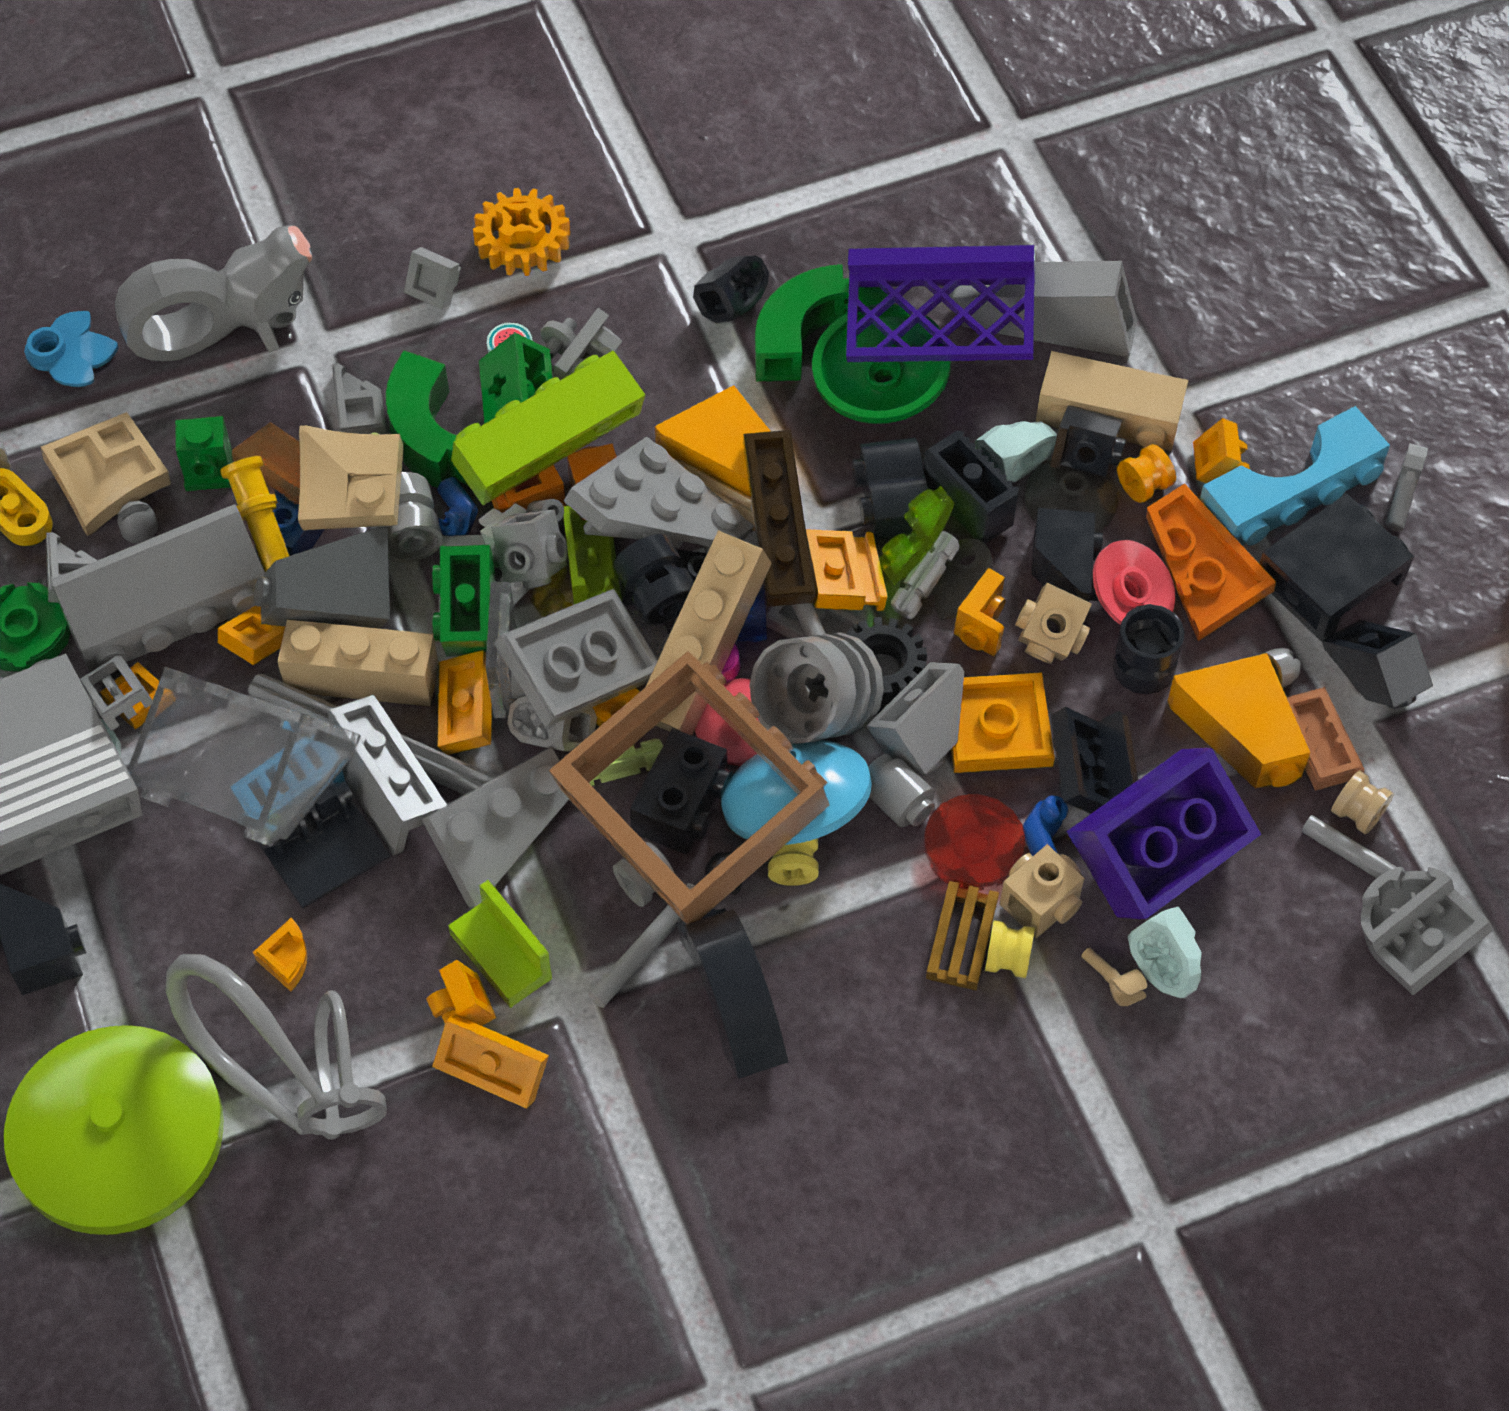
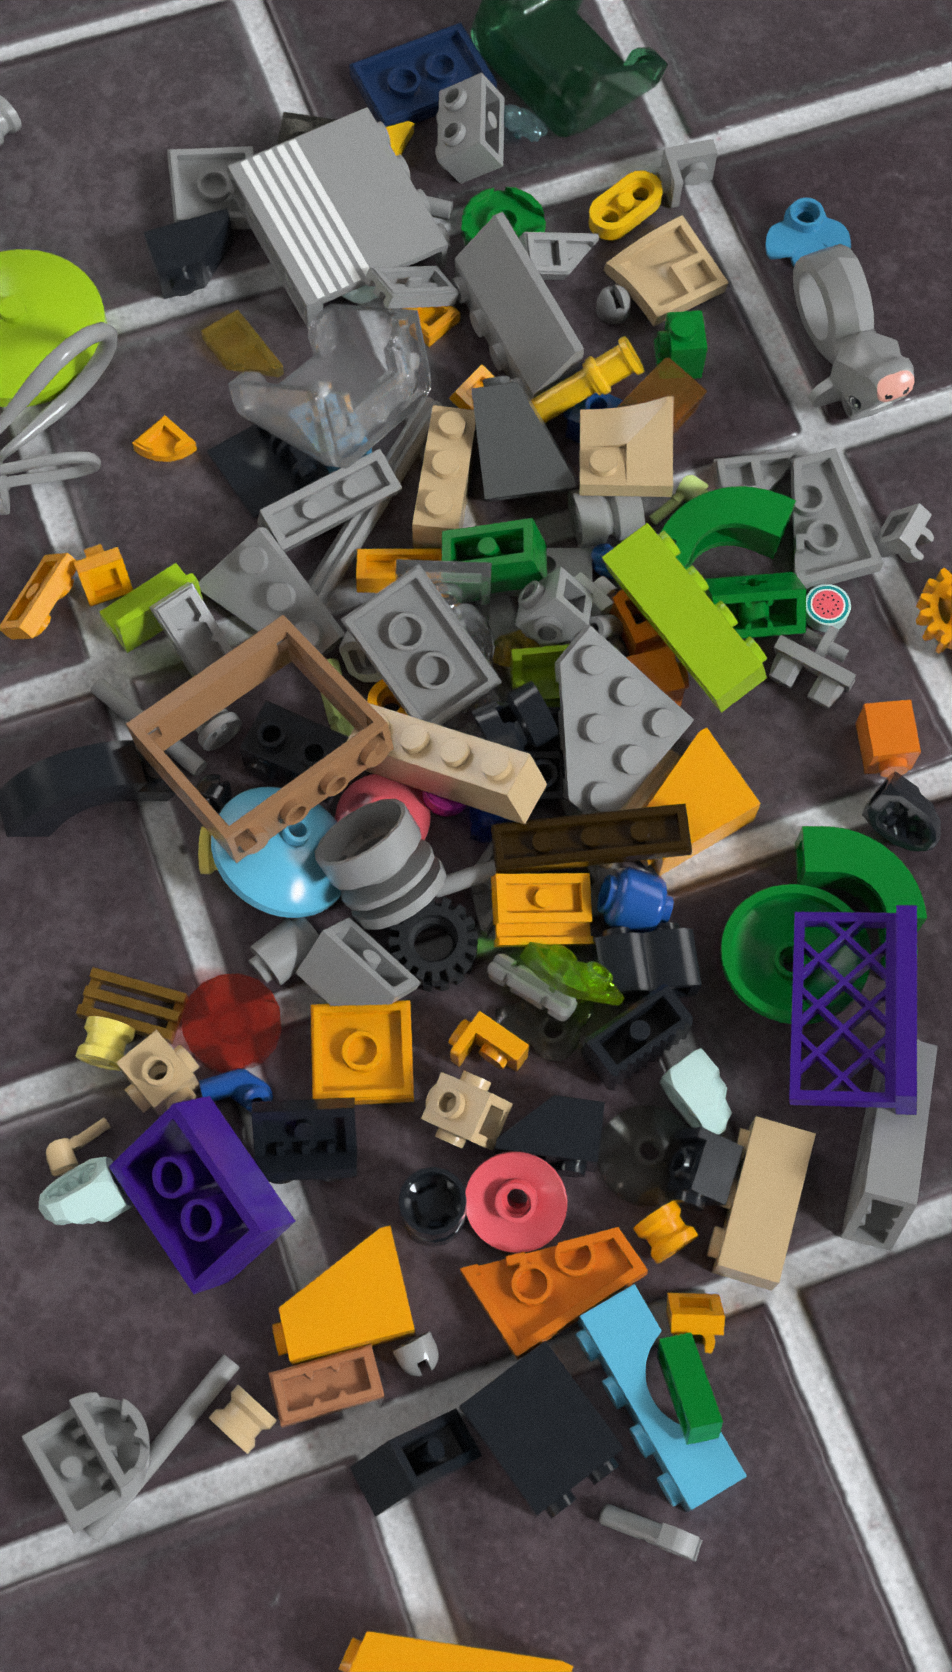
camera: 90 degrees right, 10 degrees up
none -> light grey plate [149,582,233,677]
none -> clear yellow tile [201,309,284,377]
none -> blue head [597,867,674,933]
none -> green piece [656,1332,723,1445]
none -> light grey wing [791,448,884,591]
none -> orange brick [856,699,921,777]

